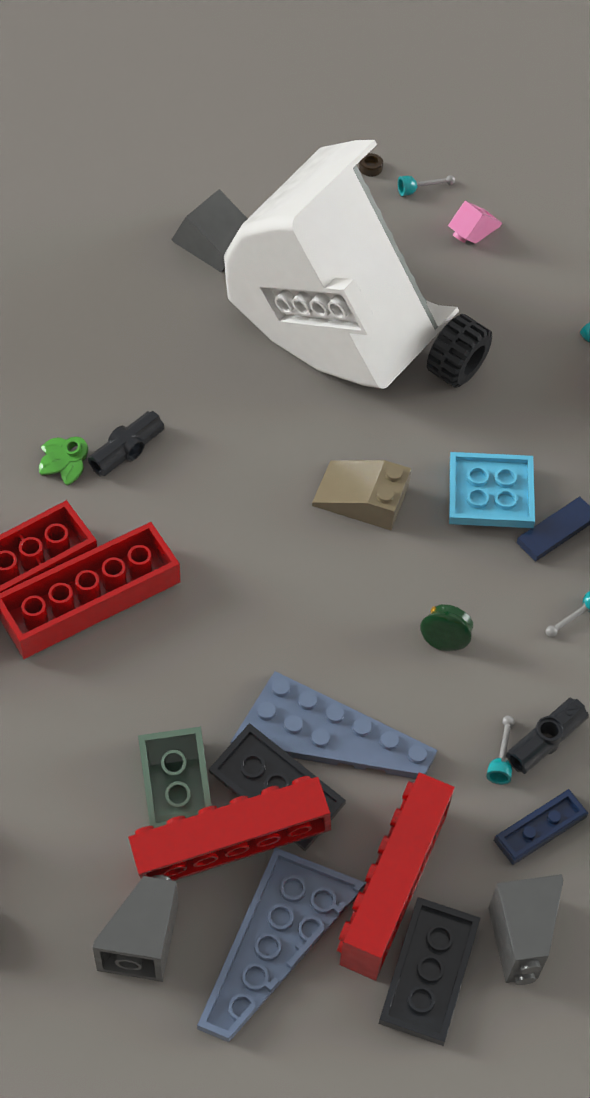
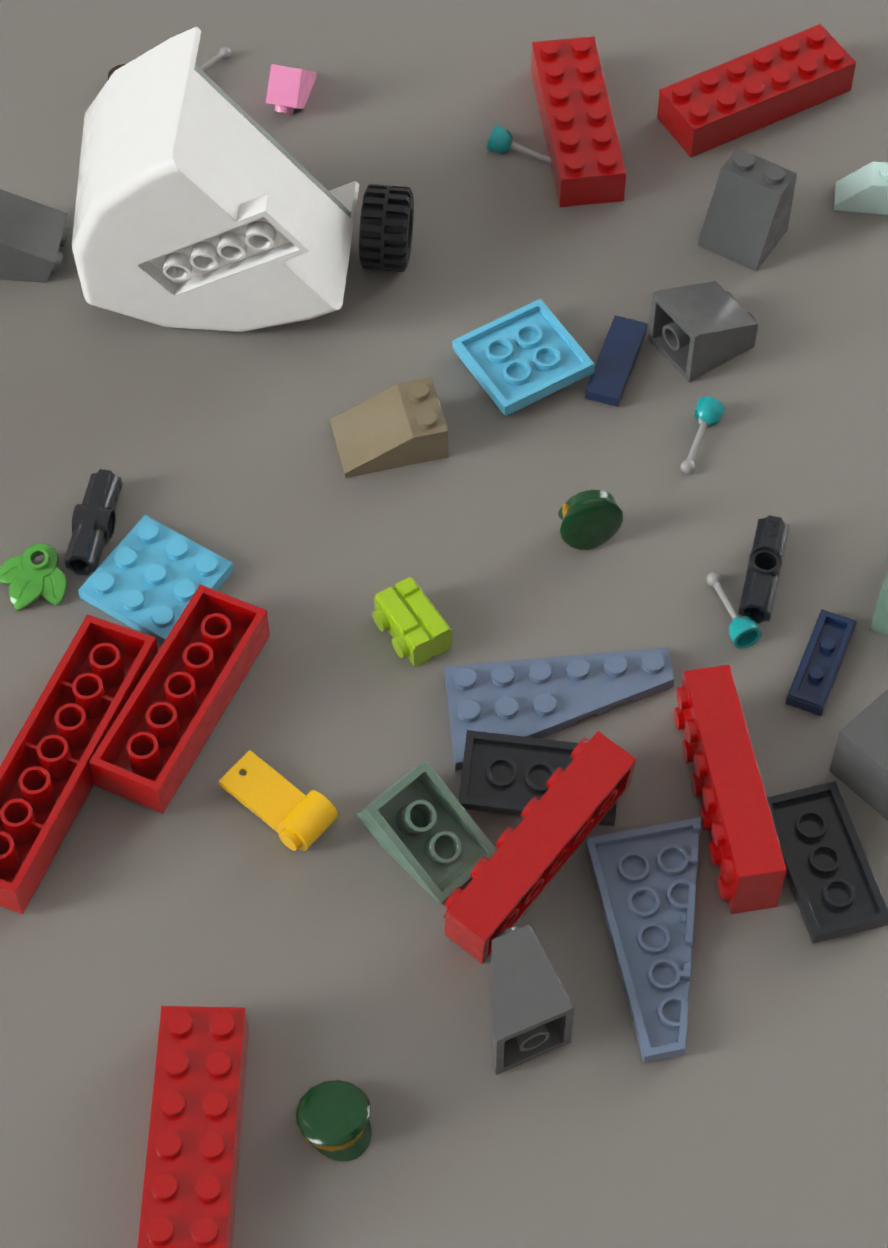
camera: 30 degrees left, 0 degrees up
none -> medium azure plate [78,515,234,644]
none -> yellow door [218,750,339,851]
none -> lime brick [372,577,452,667]

